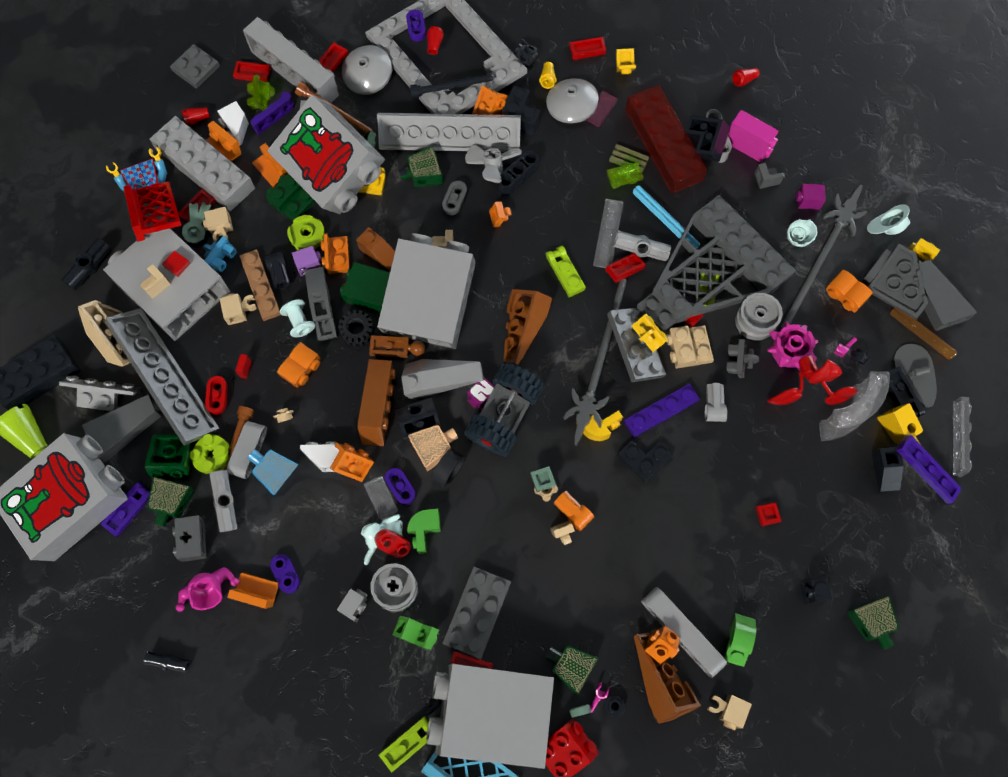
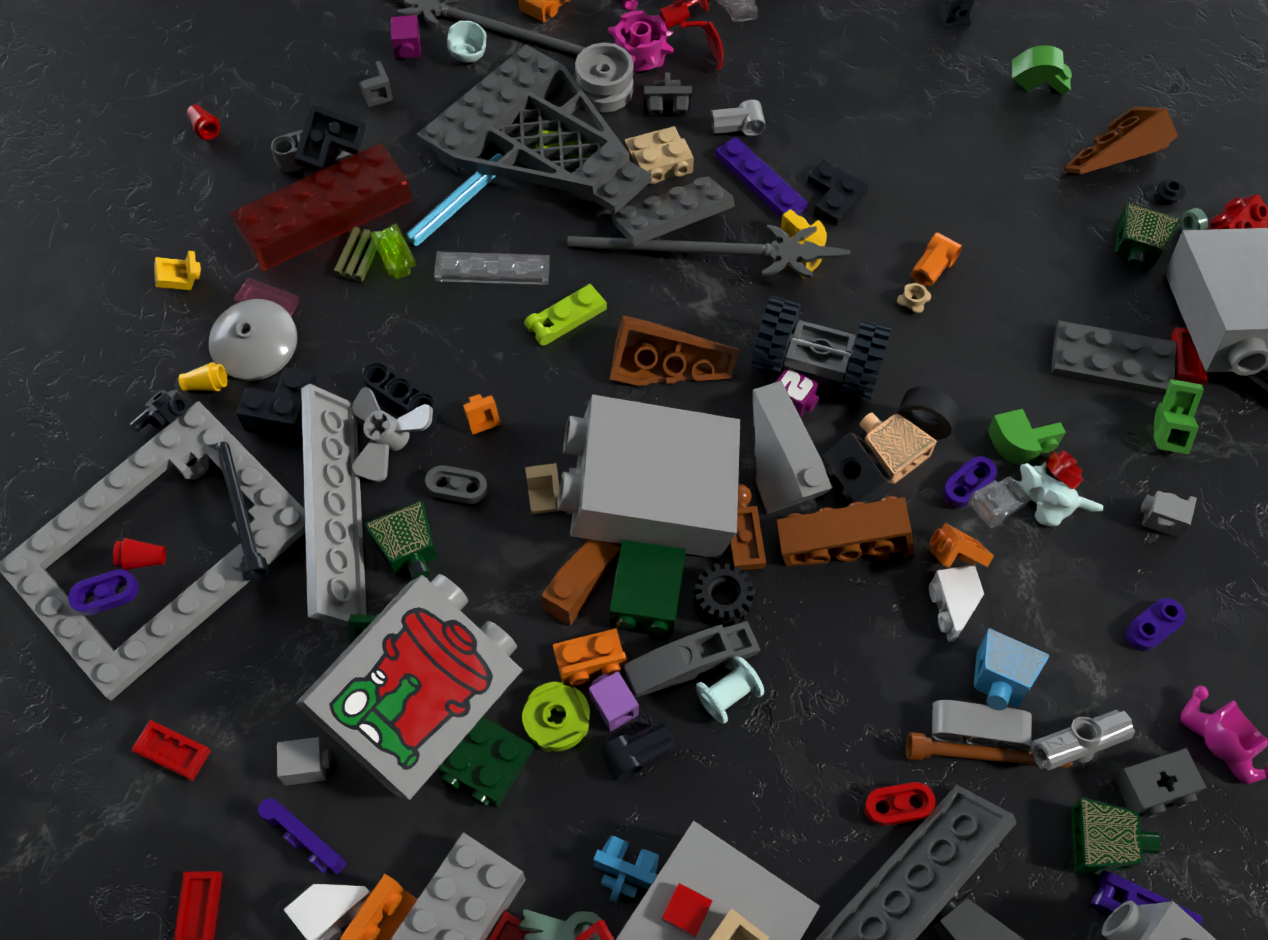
camera: 100 degrees left, 10 degrees down
dark green plate [144,434,193,479] -> none
lime plate [189,434,230,474] -> none
tan brick [203,207,234,243] -> none
tan brick [219,293,257,325] -> none
orange panel [227,573,279,609] -> none
red tile [235,354,252,379] -> none
medium nougat plate [240,249,281,321] -> none
light grey brick [243,17,339,103] -> none
clear neon green hips [247,75,275,111] -> none
orange panel [252,143,288,187] -> none
tan plate [273,408,294,423] -> none
orange brick [277,342,321,388] -> none
dark orange piece [295,81,372,133] -> none
light grey dish [342,45,392,95] -> none
light grey wheel [371,563,418,612] -> none
orange bracket [472,86,507,115] -> none
sand green plate [530,466,556,492] -> none
tan tile [550,521,575,545] -> none
red tile [569,36,606,60] -> none
dark pink hand [590,682,609,713] -> none
red plate [605,253,646,283] -> none
light grey piece [613,230,671,261] -> none
yellow hips [632,313,668,352] -> none
light grey beam [641,587,727,678] -> none
orange brick [645,625,681,664] -> none
tan brick [707,695,752,731] -> none
dark pink brick [728,110,779,163] -> none
red tile [755,502,781,526] -> none

